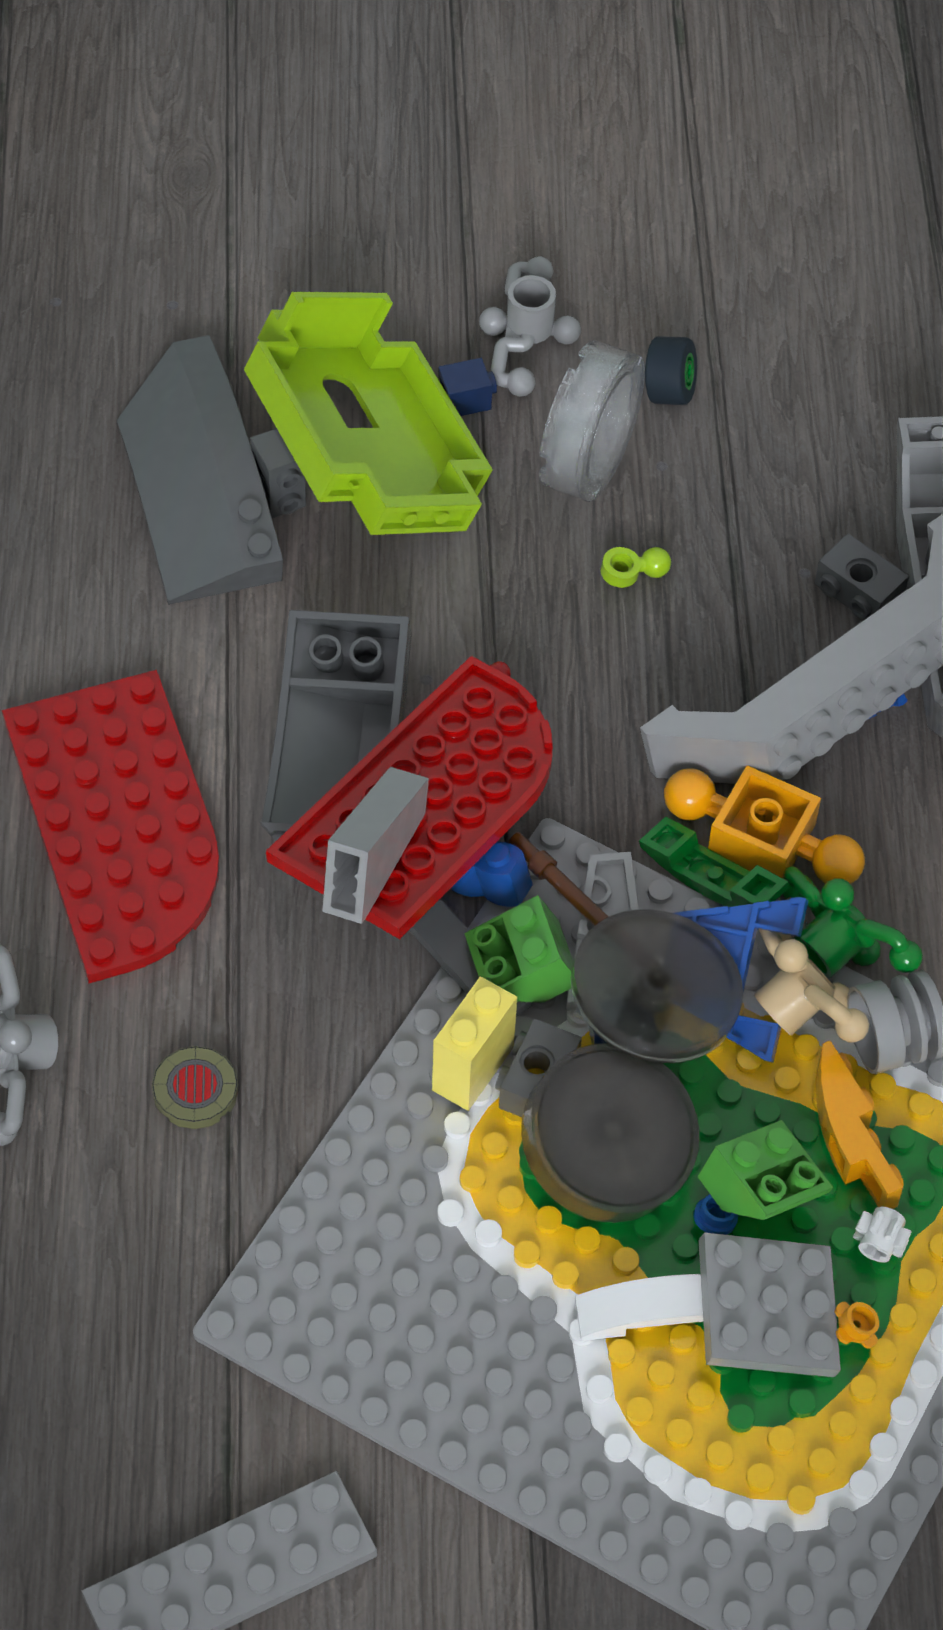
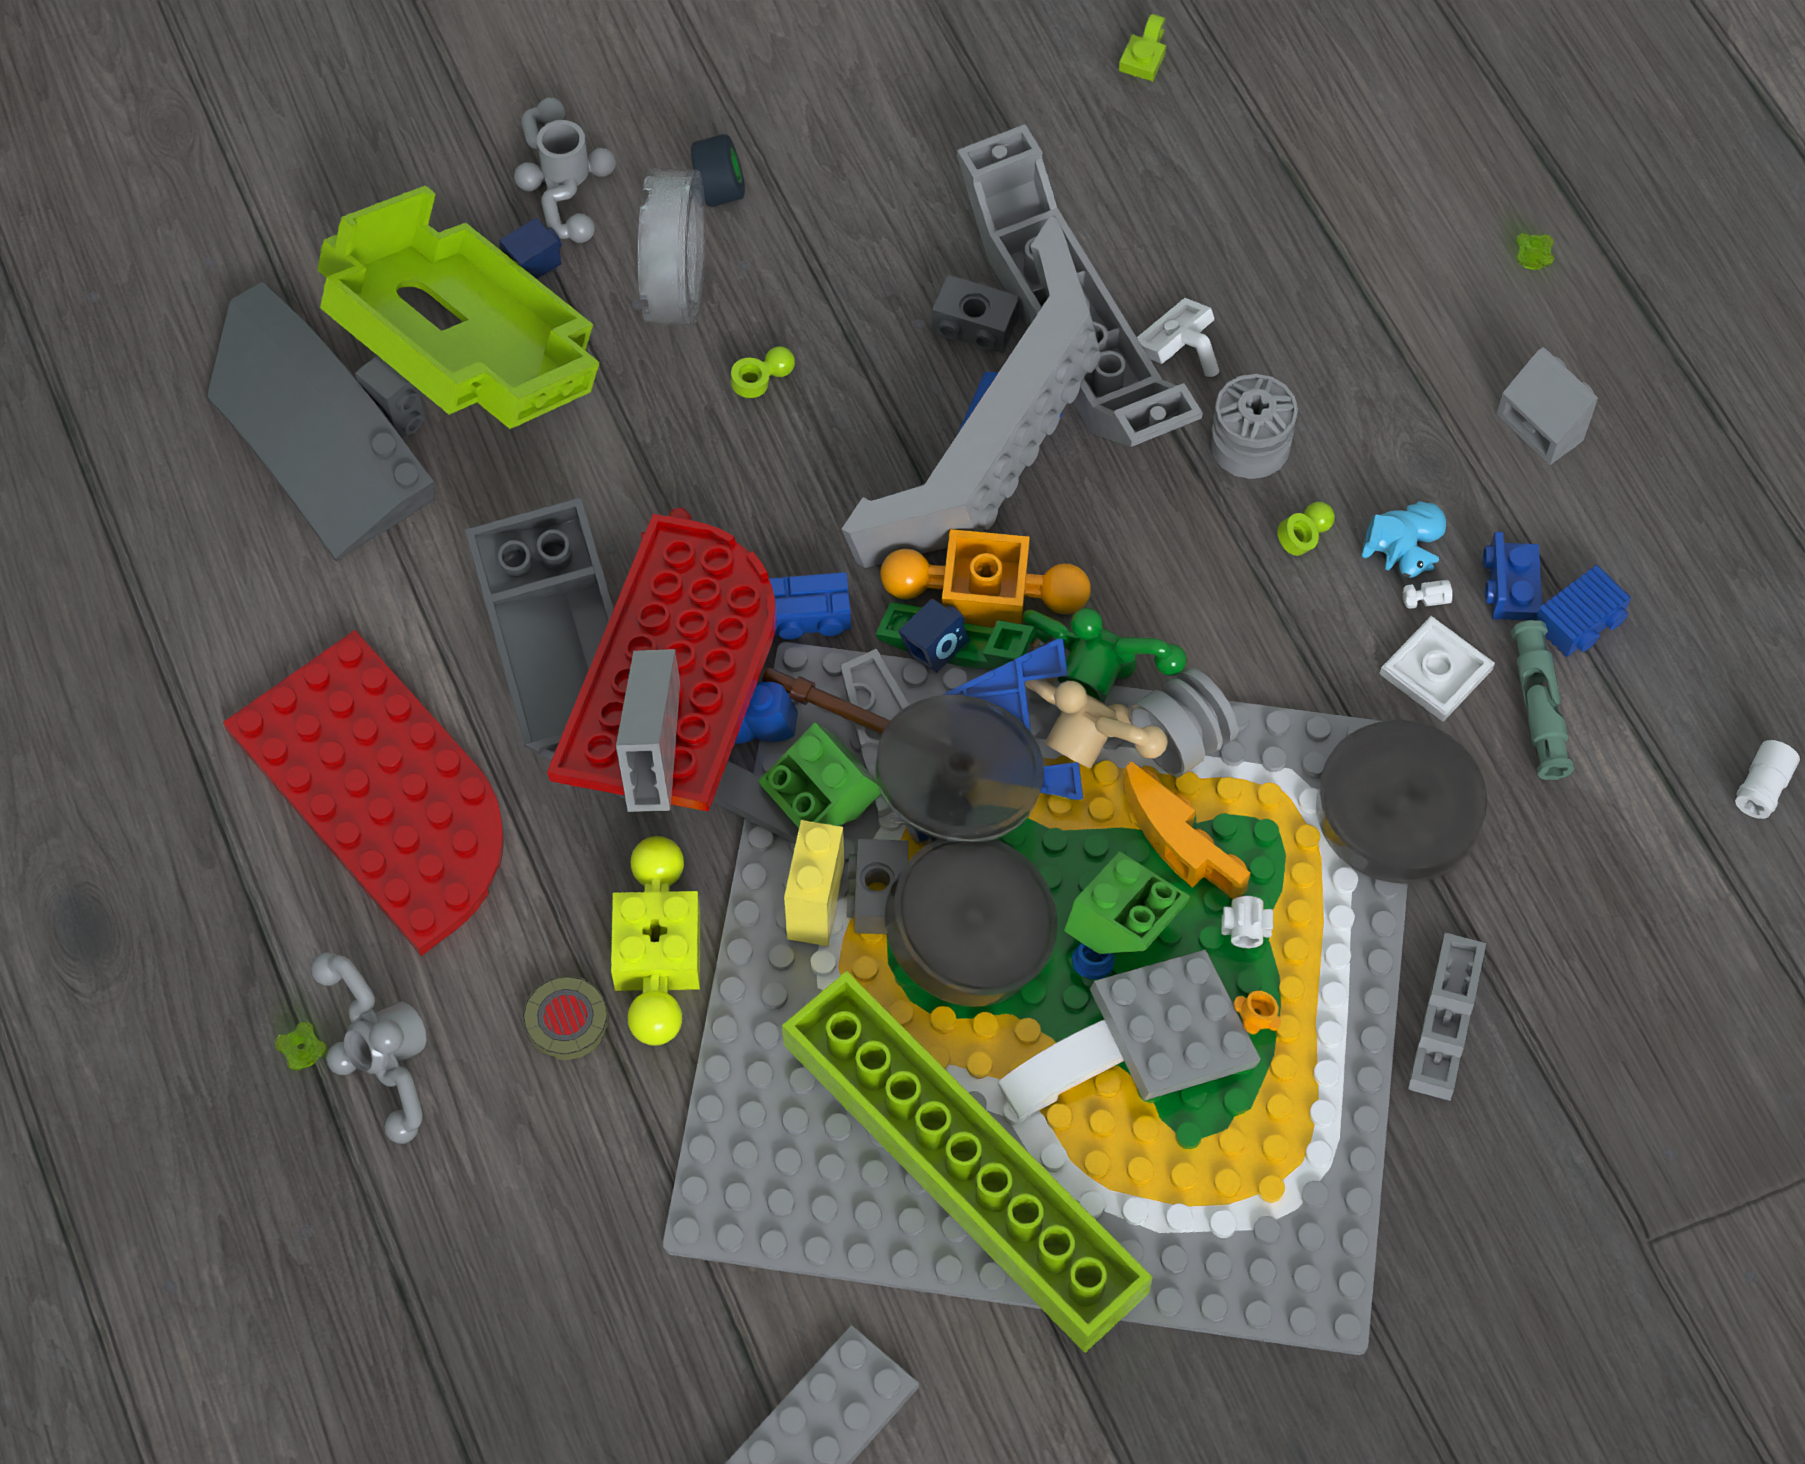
camera: 20 degrees left, 5 degrees up
none -> neon yellow brick [611,836,700,1046]
none -> blue brick [769,572,851,640]
none -> lime brick [782,971,1153,1353]
none -> dark blue brick [899,599,970,673]

